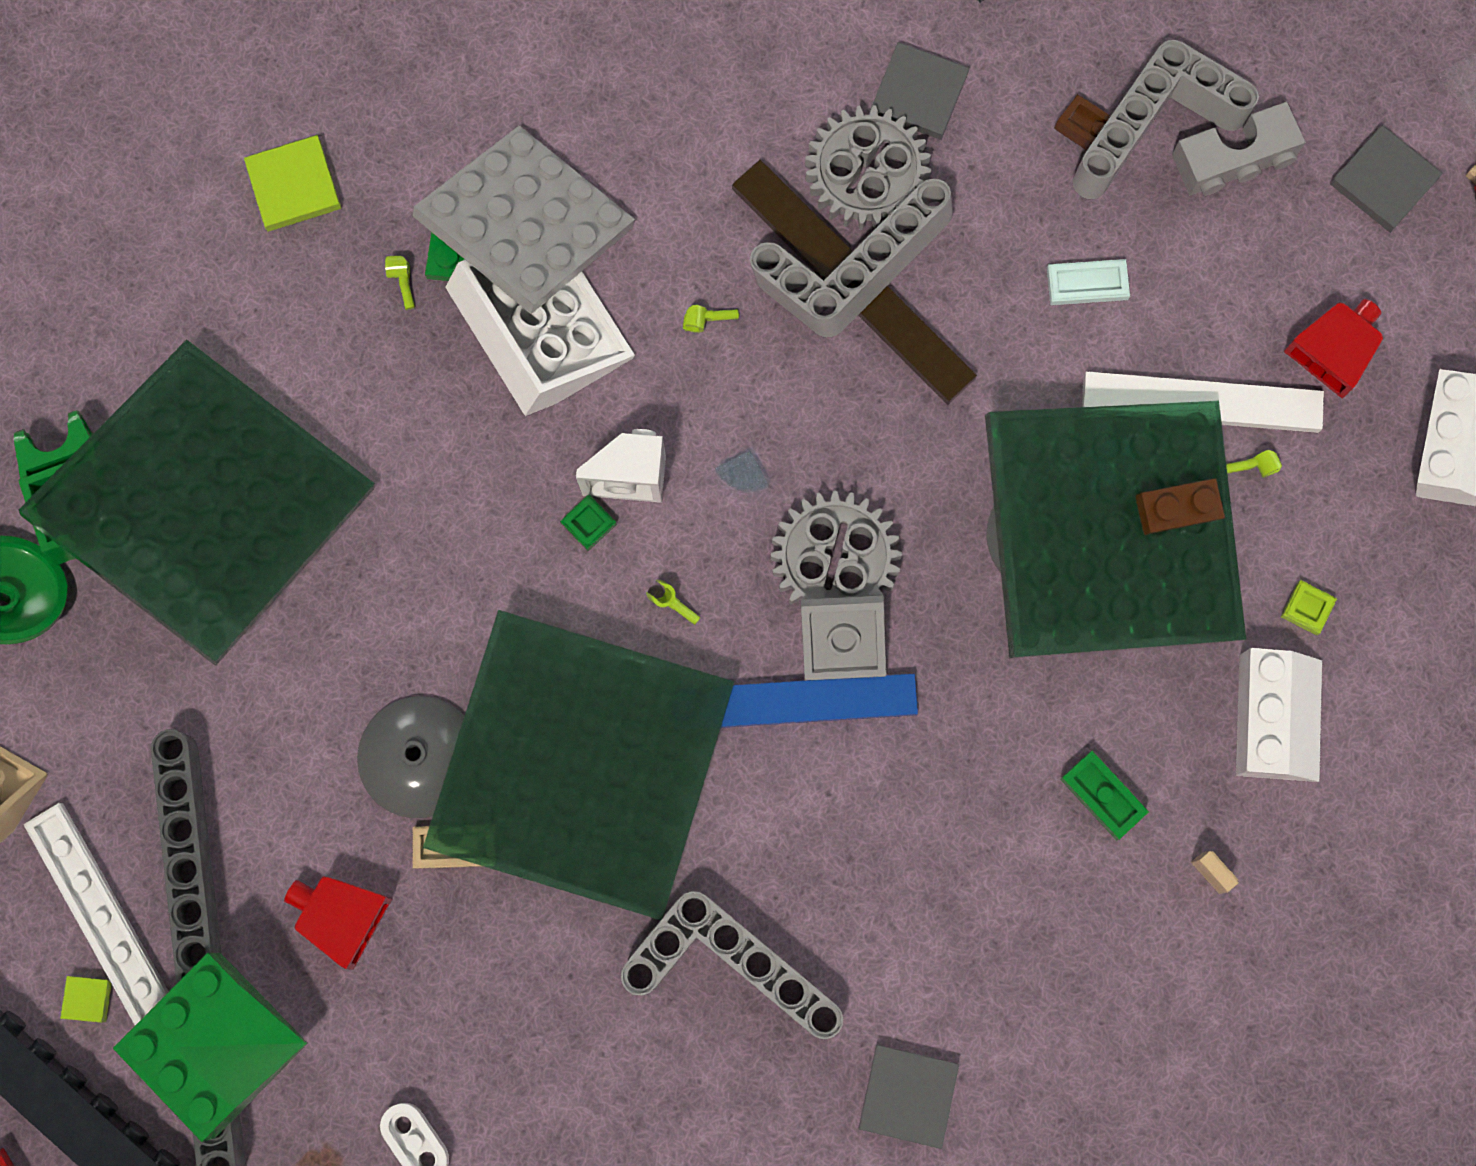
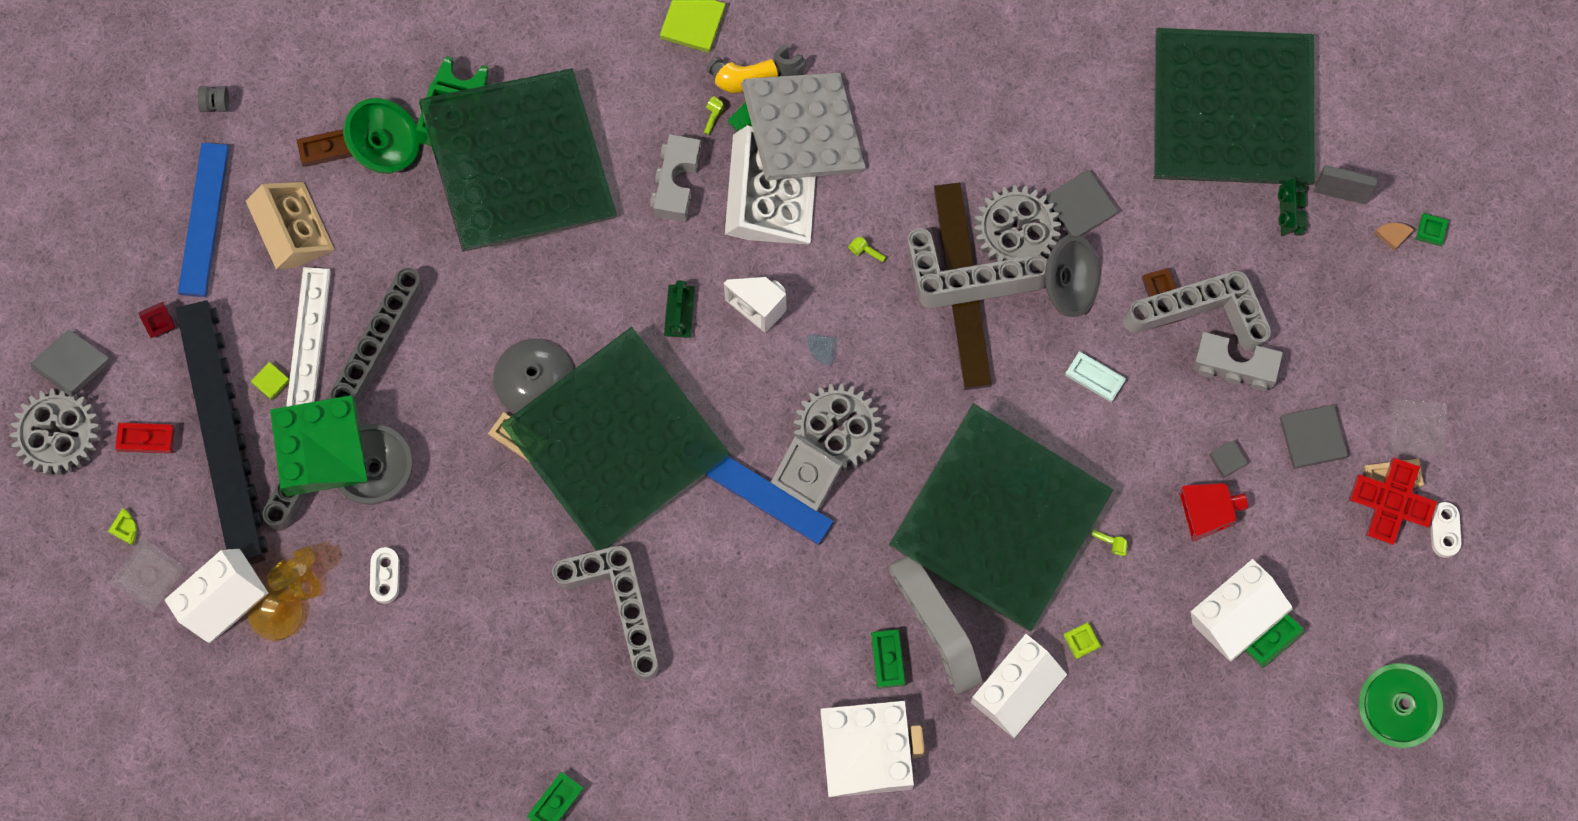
camera: 35 degrees right, 5 degrees down
red torso [284,876,393,970] -> none
green tile [560,495,617,551] -> none
lime hand [646,579,700,625] -> none
dark grey tile [858,1044,959,1149] -> none
white tile [1082,372,1324,433] -> none
reddish brown plate [1135,478,1225,535] -> none
none -> dark grey dish [338,424,413,505]
none -> light grey arch [650,134,701,222]
none -> dark green hinge [664,280,695,338]
none -> piece [707,44,806,94]
none -> white slope [820,701,914,797]
none -> light grey beam [888,553,983,696]
none -> dark grey dish [1045,235,1099,317]
none -> dark grey tile [1209,440,1248,478]

